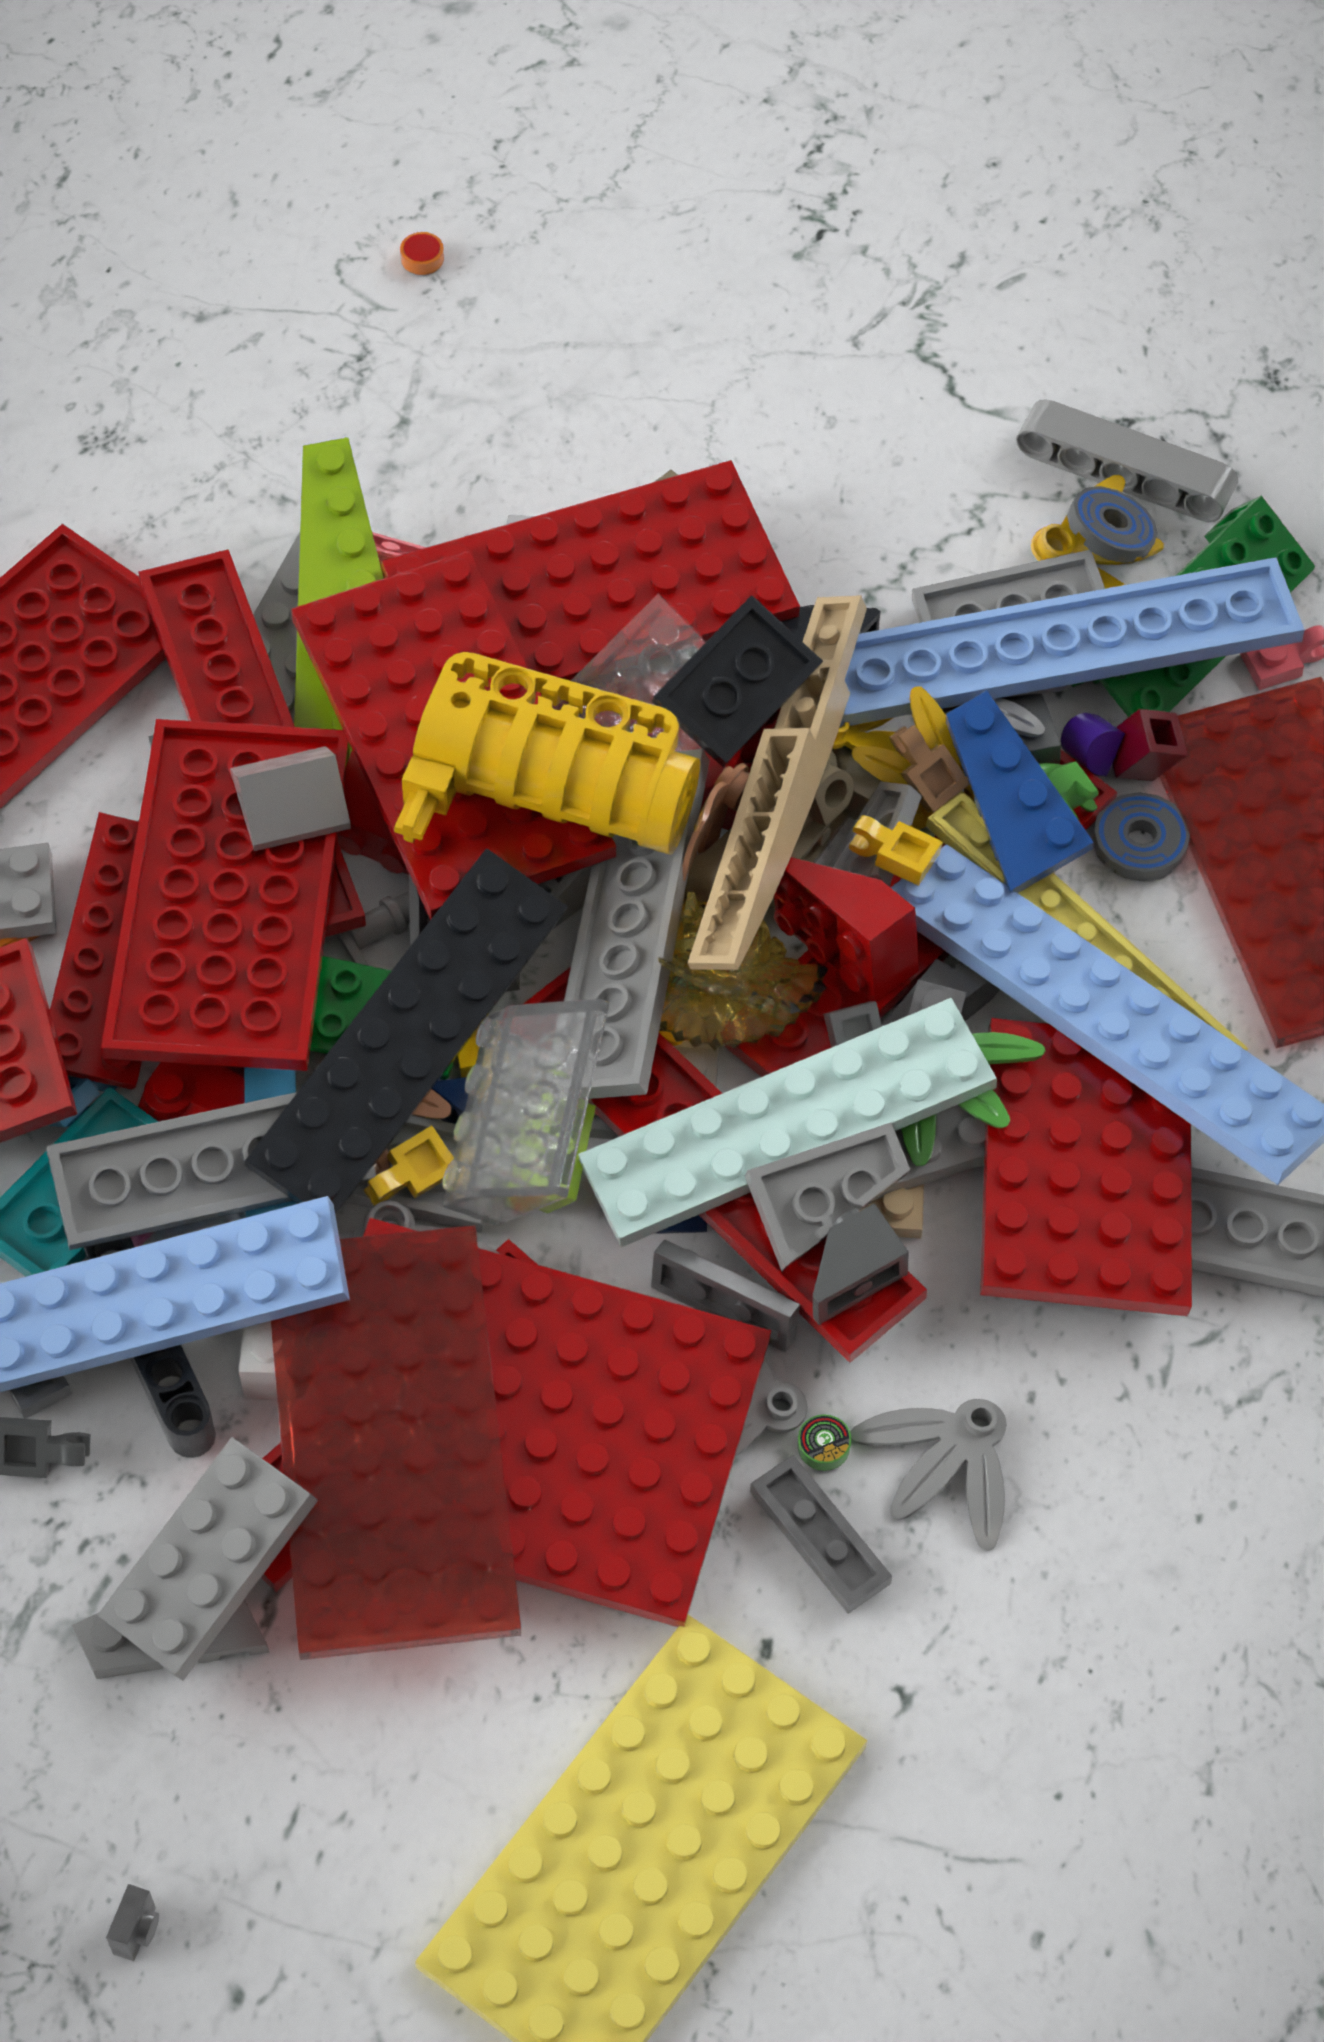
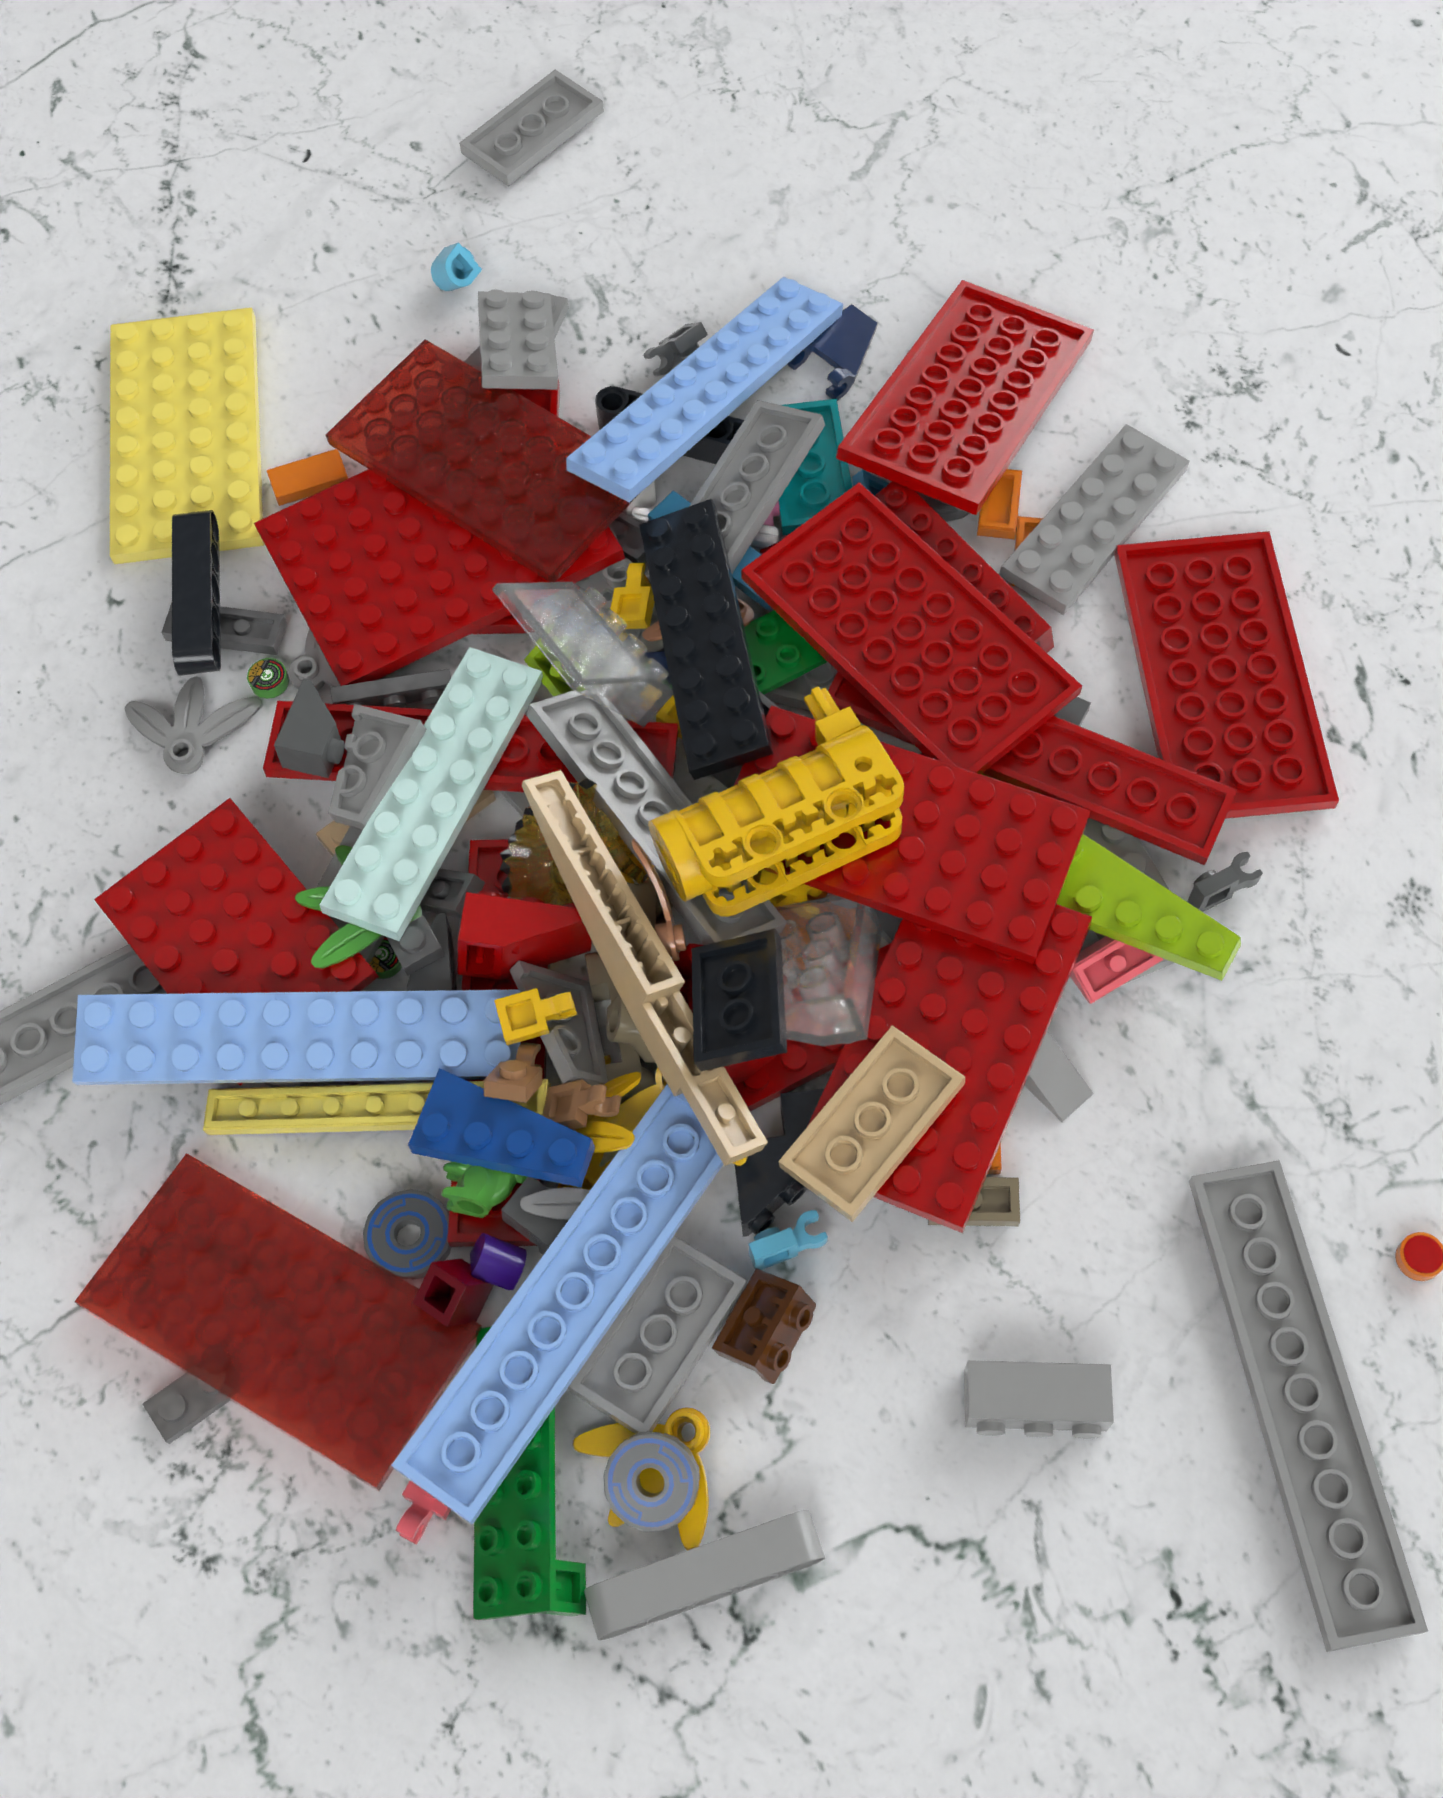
camera: 140 degrees right, 5 degrees up
flat silver plate [106,1884,159,1961] -> none
light grey slope [230,746,351,851] -> none
none -> black beam [172,510,221,676]
none -> orange tile [267,448,348,506]
none -> medium azure plate [431,242,482,291]
none -> medium nougat plate [484,1042,542,1103]
none -> reddish brown bracket [712,1268,816,1384]
none -> medium azure plate [748,1210,828,1270]
none -> tan plate [778,1025,965,1222]
none -> light grey brick [964,1360,1114,1439]
none -> dark grey plate [1187,852,1263,912]
none -> light grey plate [1189,1160,1428,1652]

